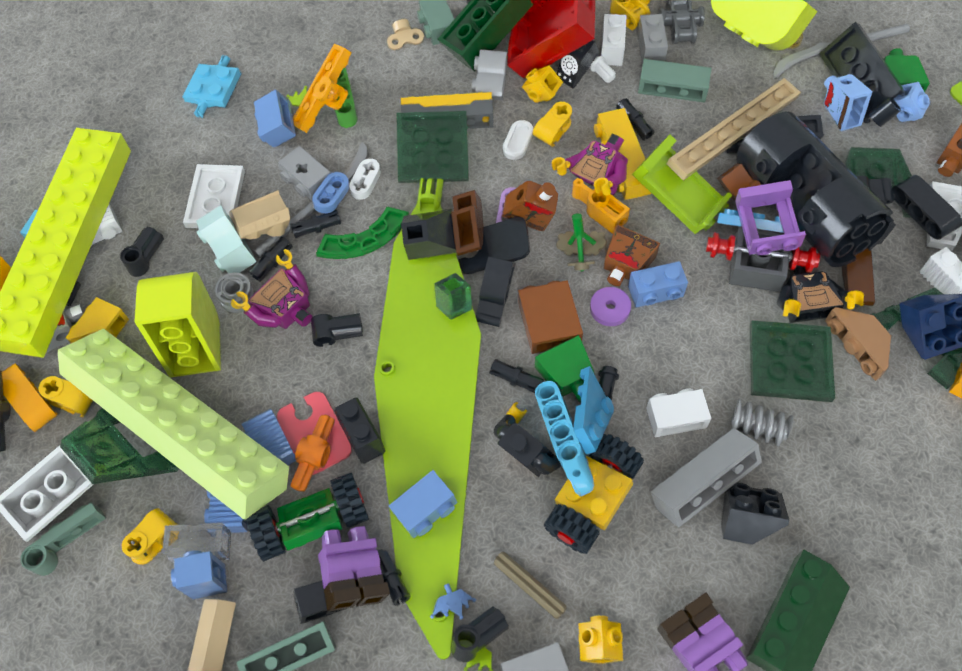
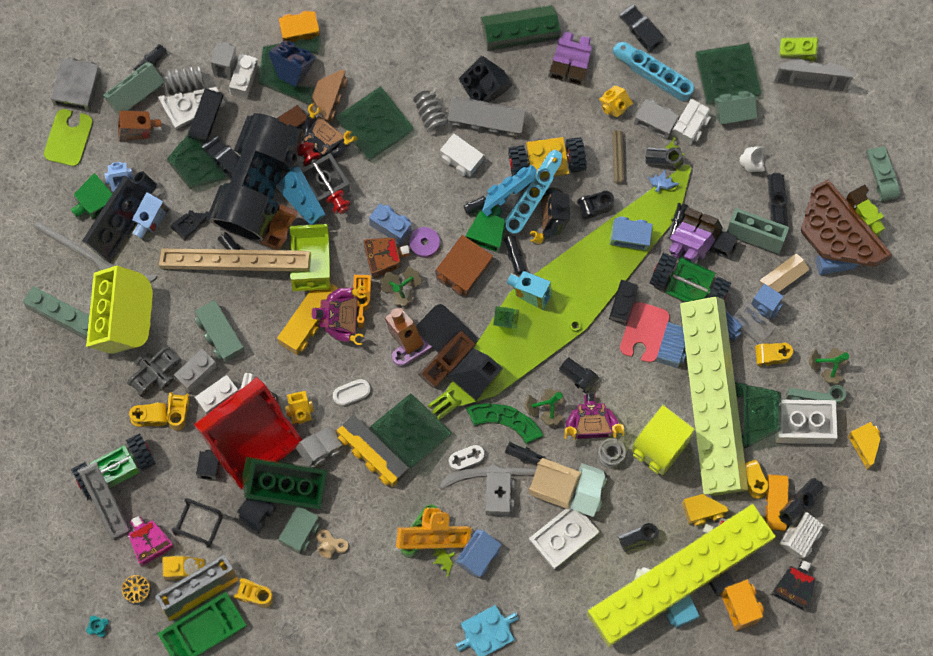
camera: 140 degrees left, 10 degrees up
black pin [249,237,293,282] -> none
orange axle [291,415,335,492] -> none
medium blue plate [312,172,349,213] -> none
black piece [476,257,516,327] -> none
yellow piece [533,102,572,147] -> none
black pin [616,98,655,141] -> none
medium lavender panel [735,180,806,255] -> none
none -> medium azure torso [507,271,552,310]
none -> dark tan plant [525,388,563,426]
none -> black piece [576,191,614,219]
none -> dark tan plant [809,348,849,385]

